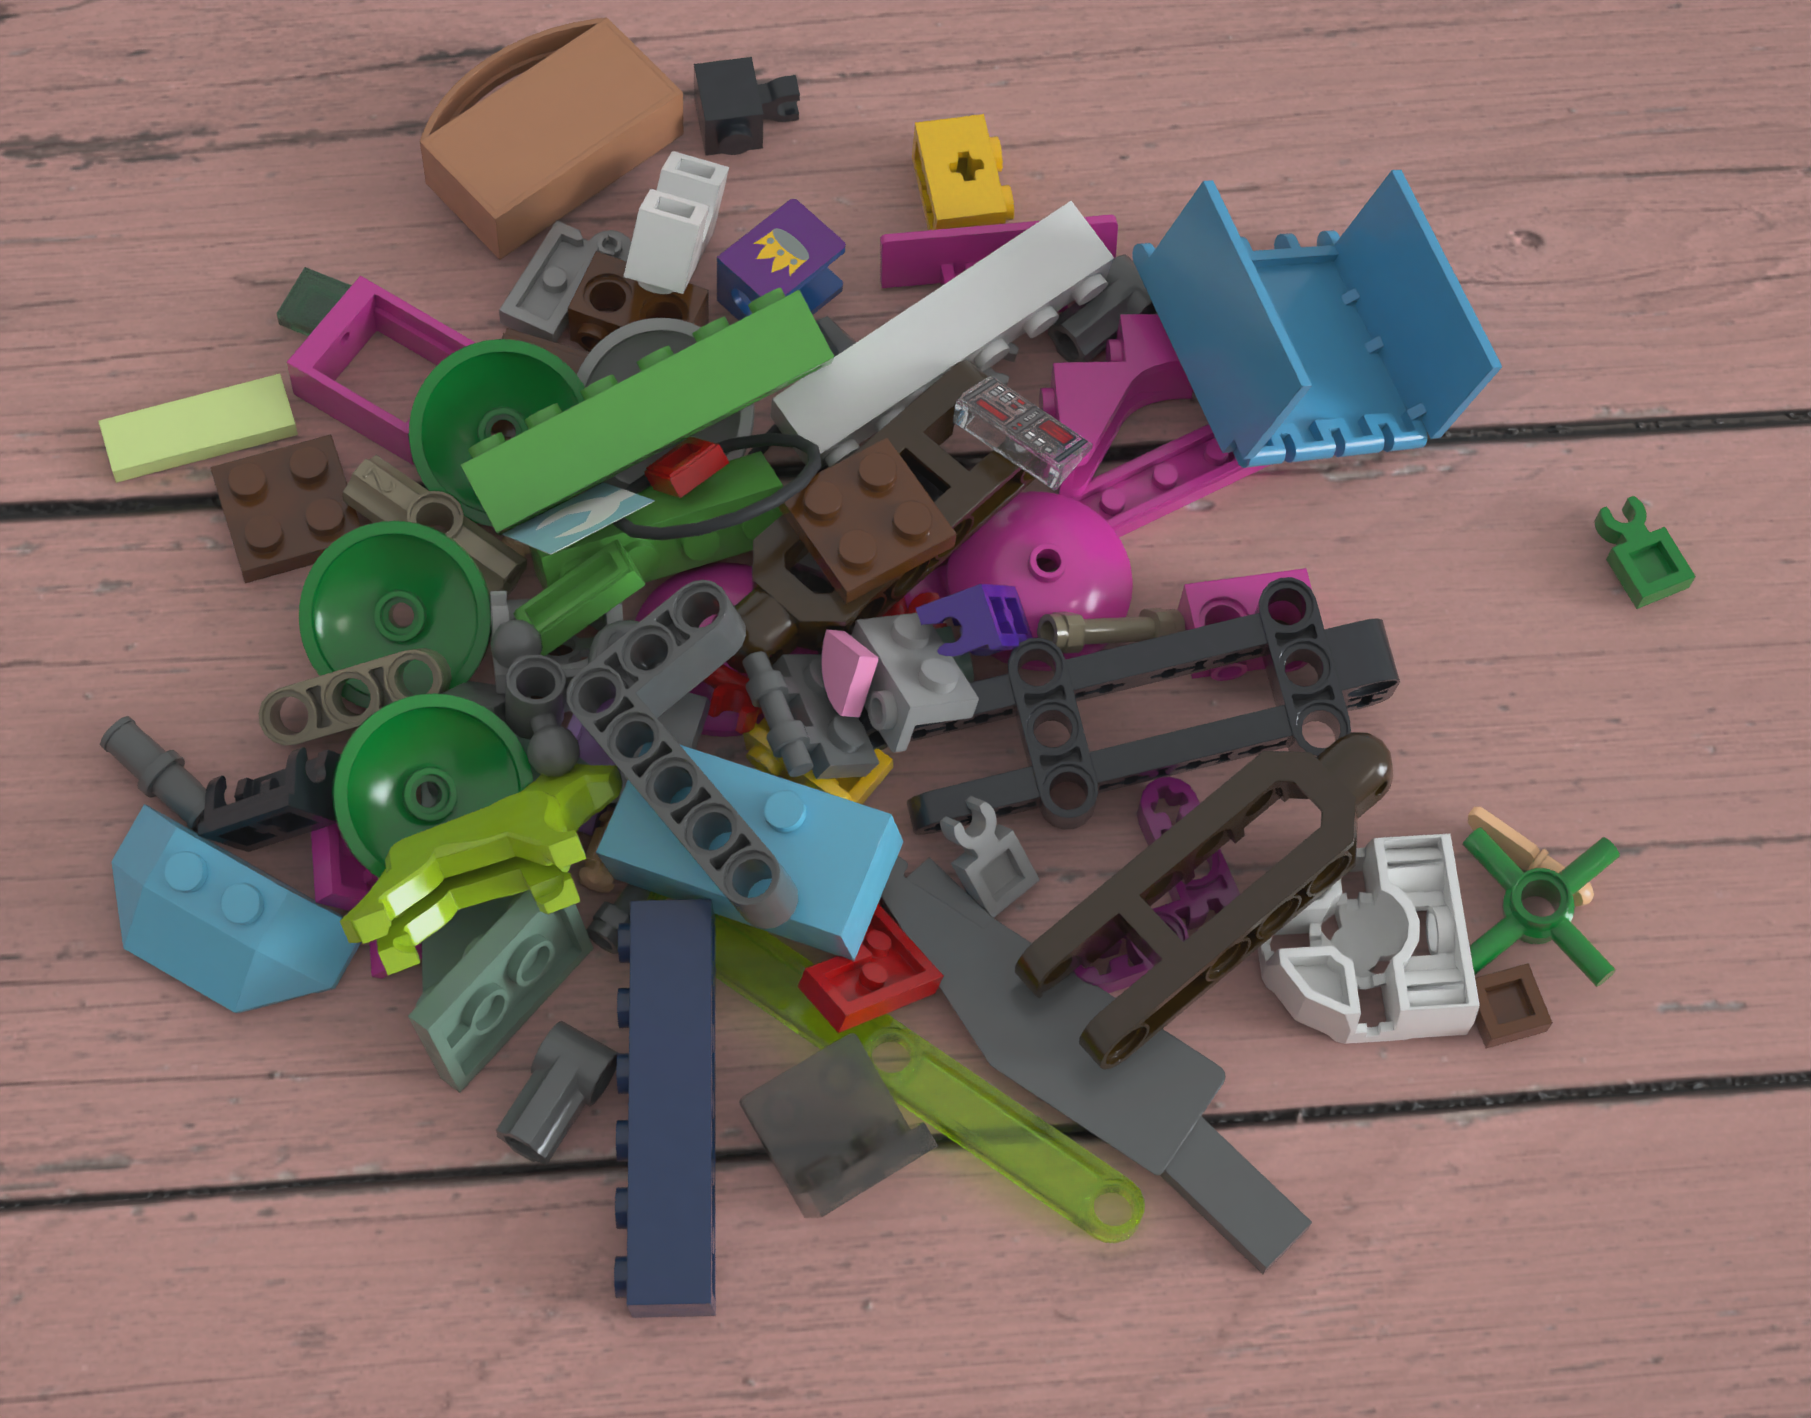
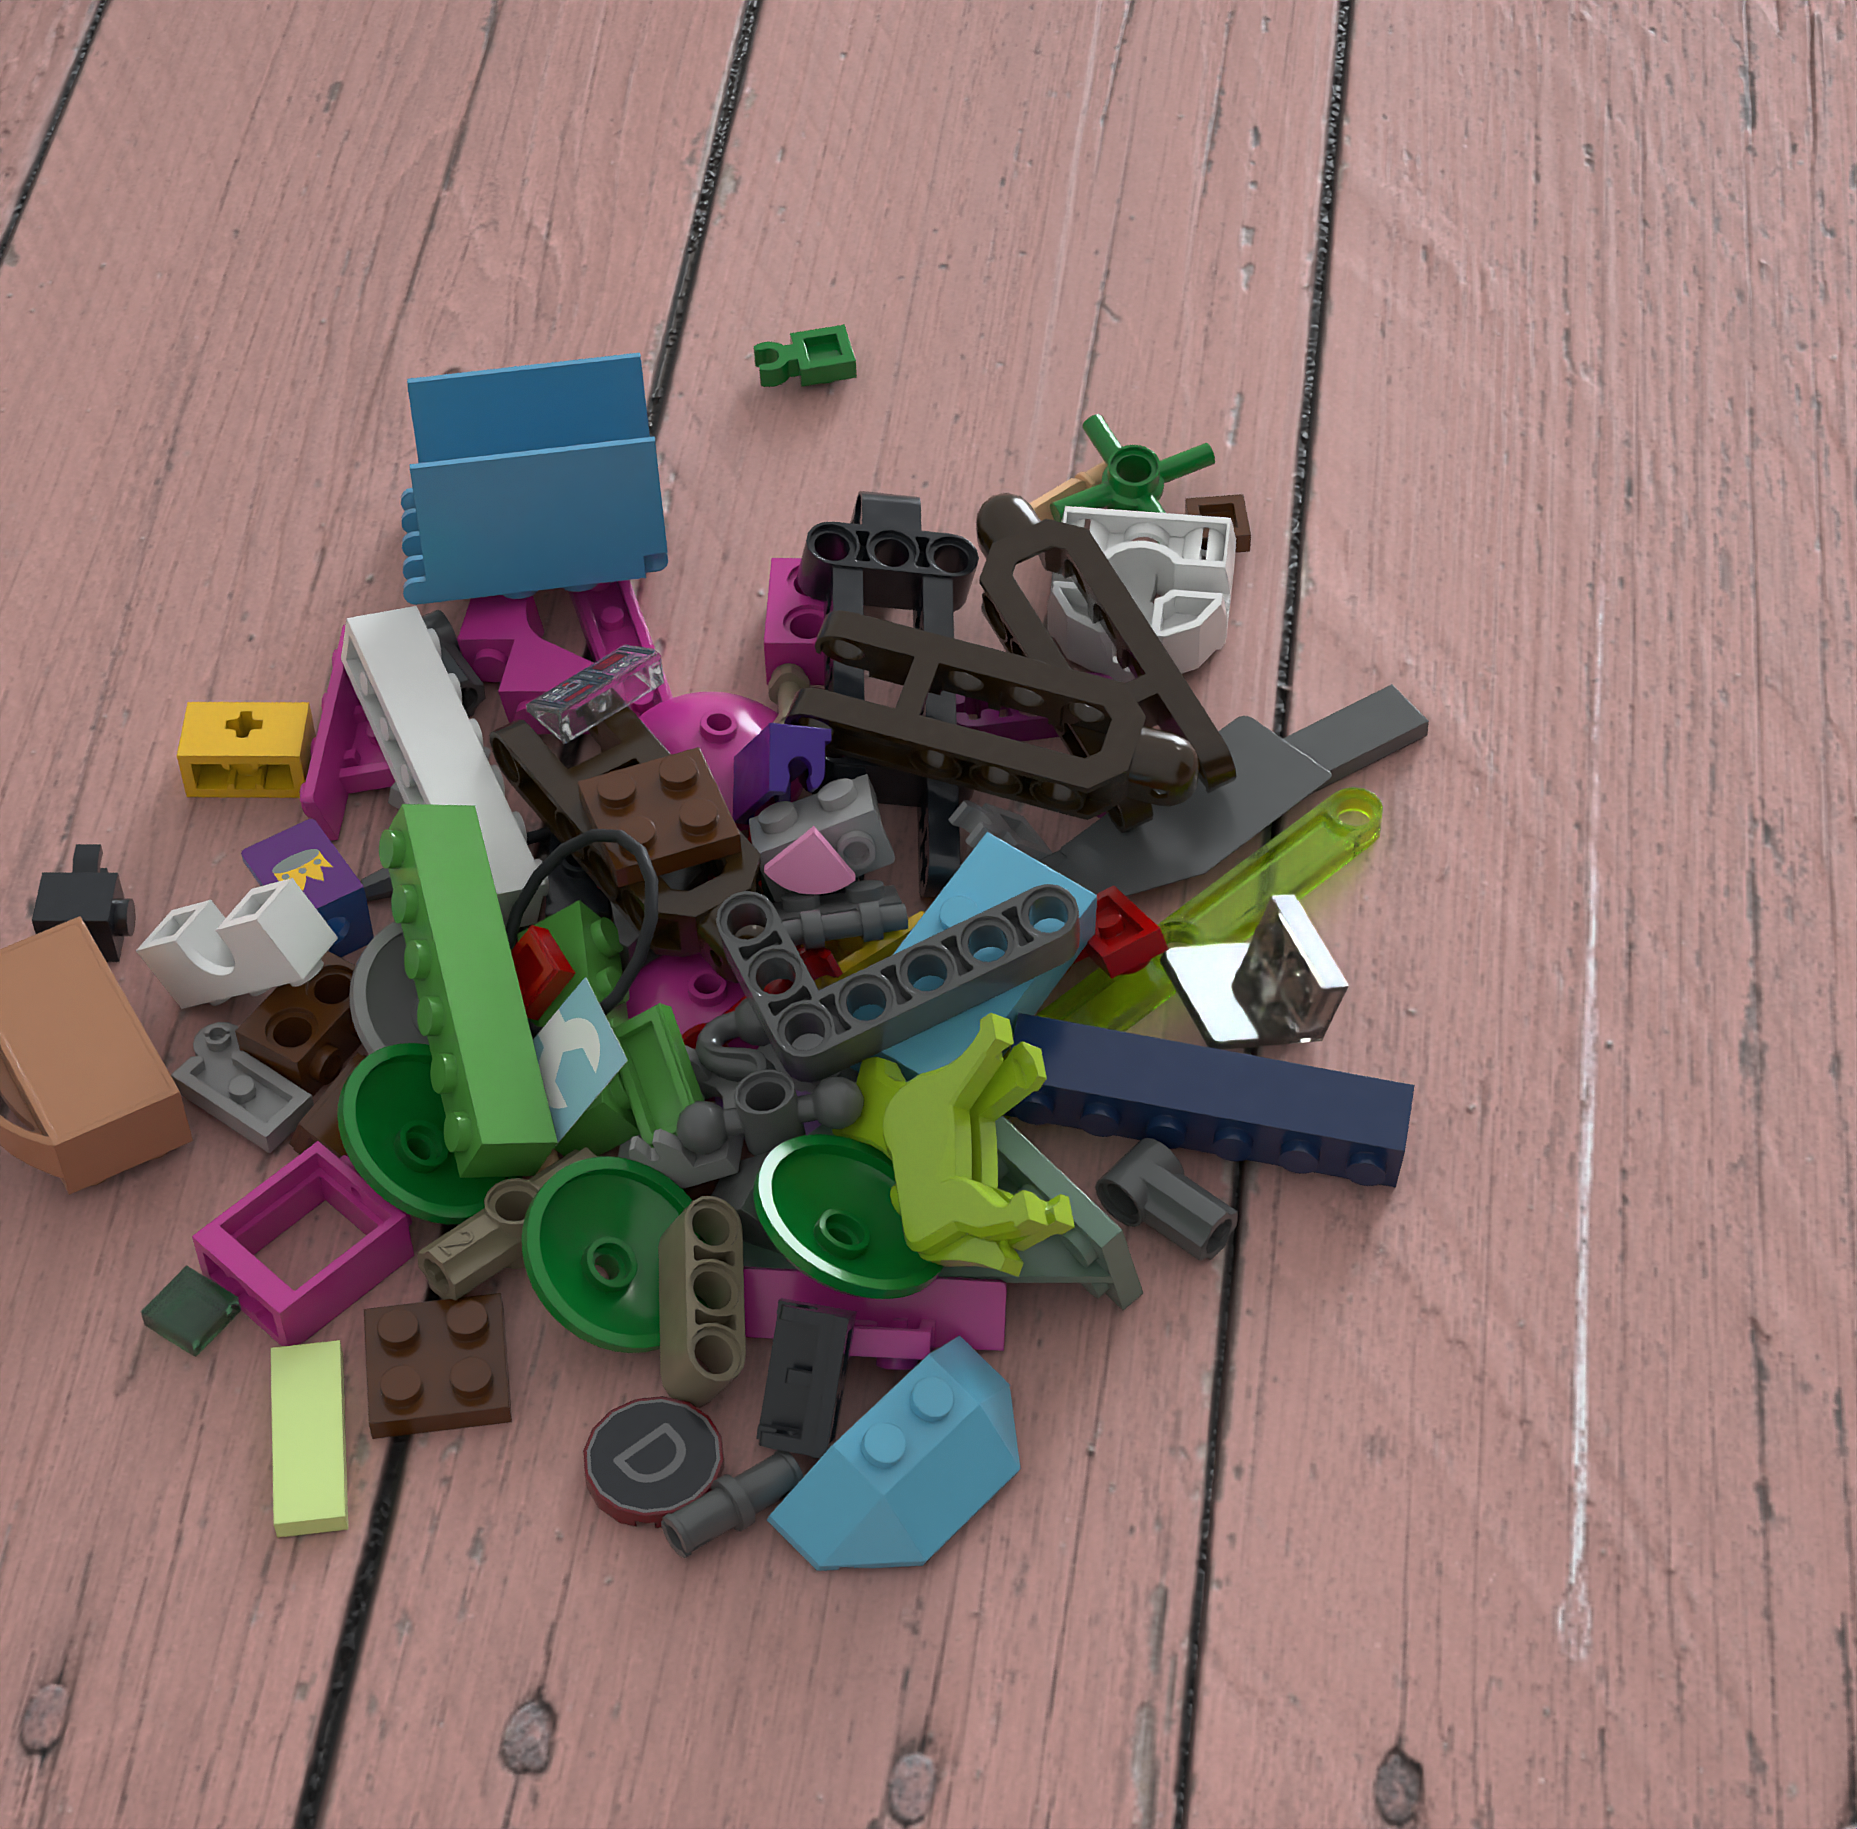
camera: 70 degrees left, 15 degrees down
none -> black tile [583,1396,724,1528]
none -> dark brown piece [784,610,1199,820]

